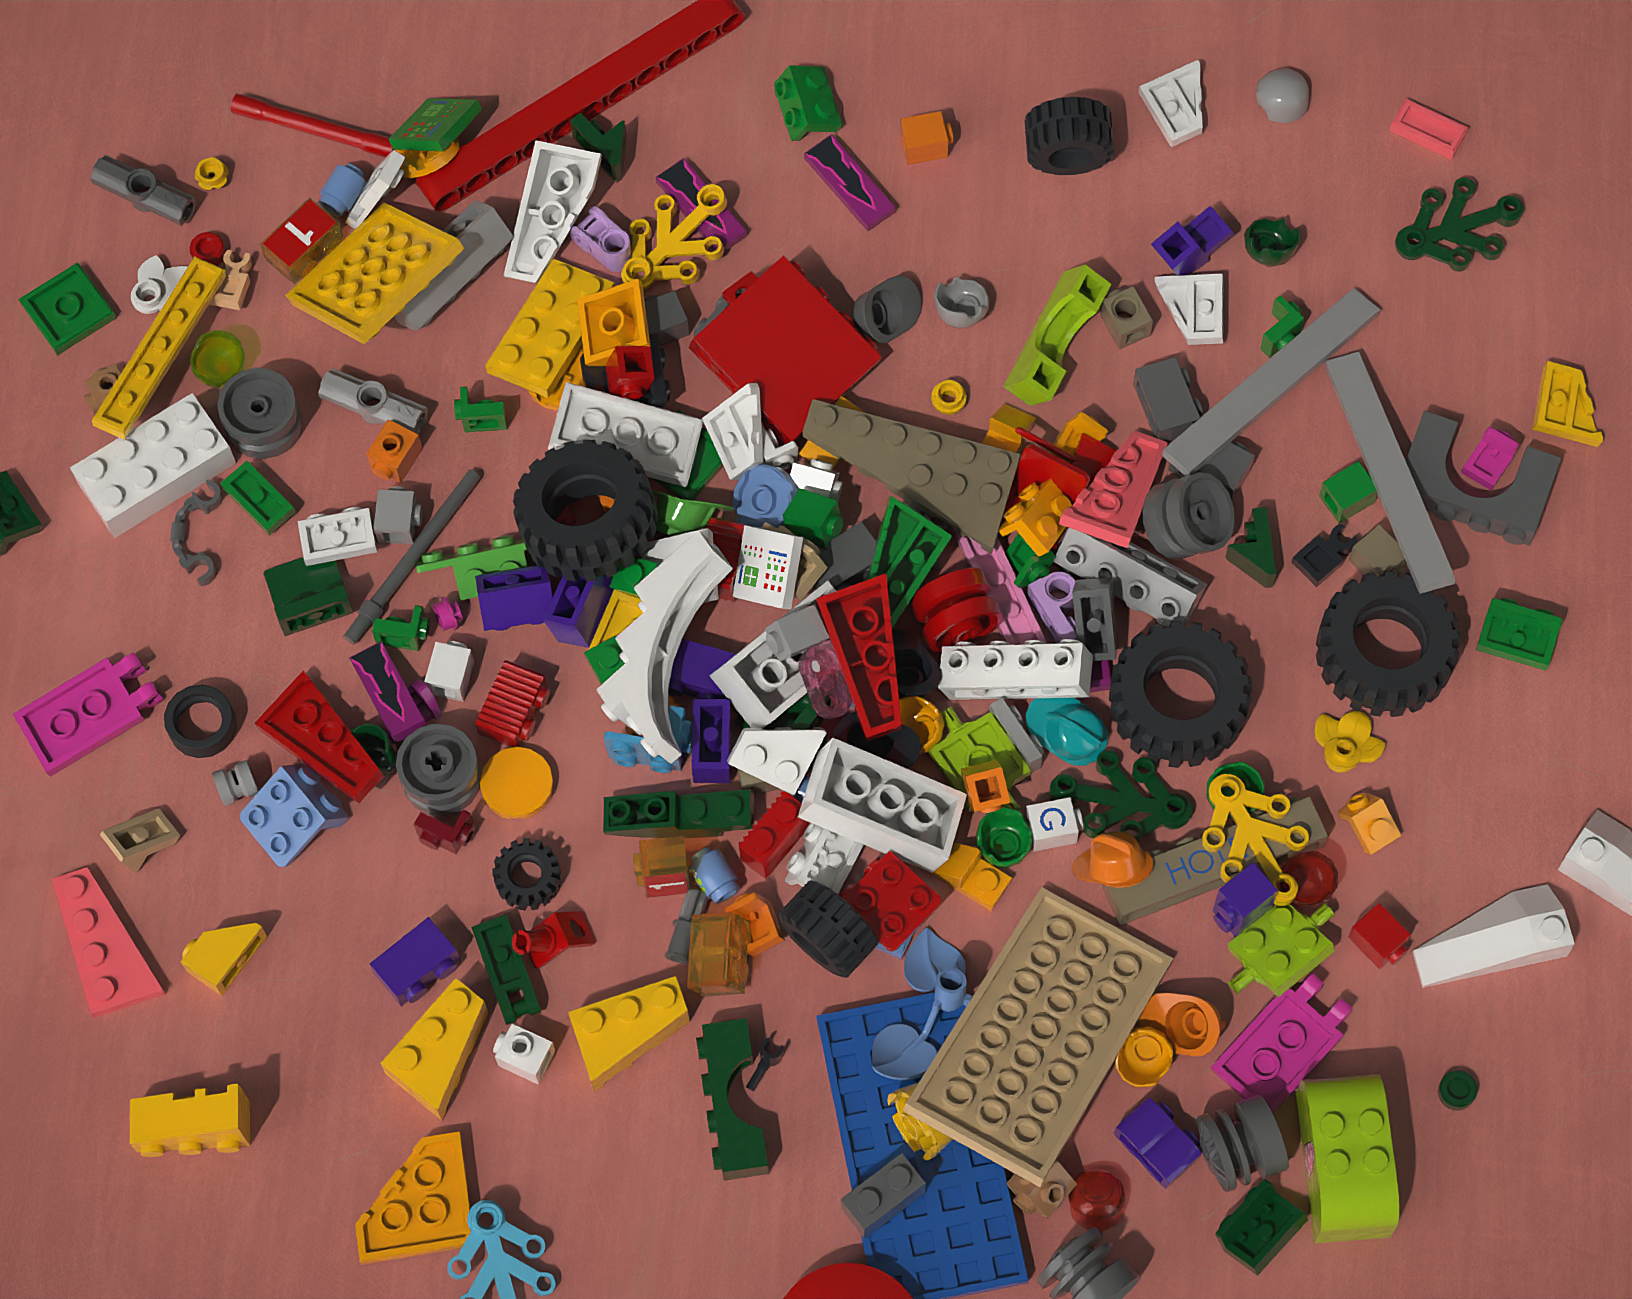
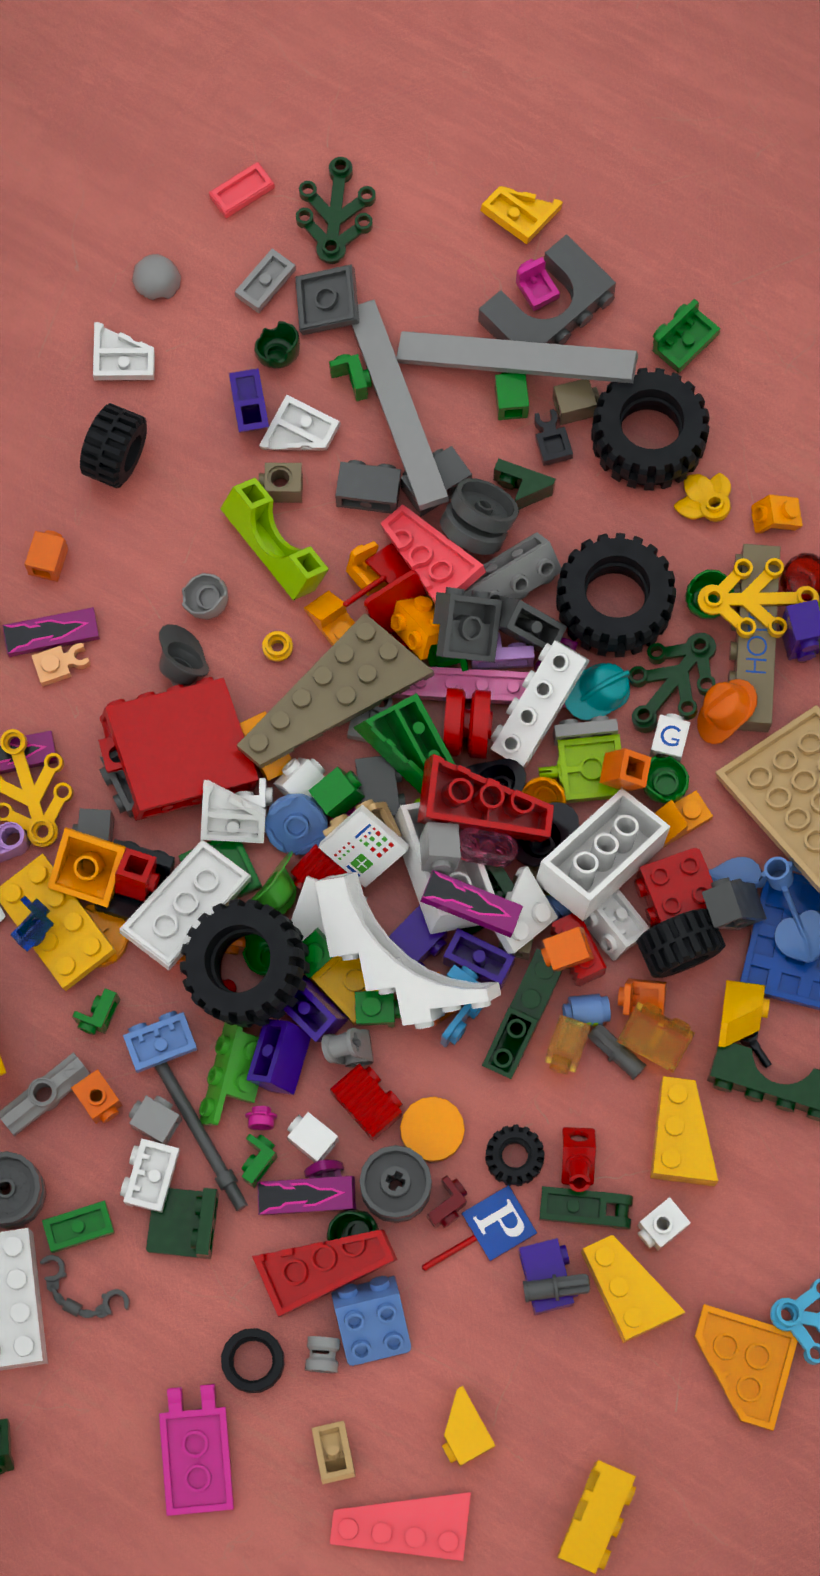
camera: 65 degrees left, 5 degrees up
none -> clear blue bracket [10,895,54,952]
none -> light nougat plate [31,643,90,687]
none -> medium blue bracket [123,1011,198,1073]
none -> light grey plate [235,248,296,313]
none -> dark grey plate [295,264,360,335]
none -> light grey piece [321,1028,374,1067]
none -> tile [420,870,523,938]
none -> blue piece [422,1185,537,1270]
none -> dark grey plate [433,587,502,663]
none -> dark grey axle [523,1274,590,1303]
none -> orange brick [541,927,594,972]
none -> dark grey brick [702,877,767,930]
none -> yellow slope [718,980,770,1047]

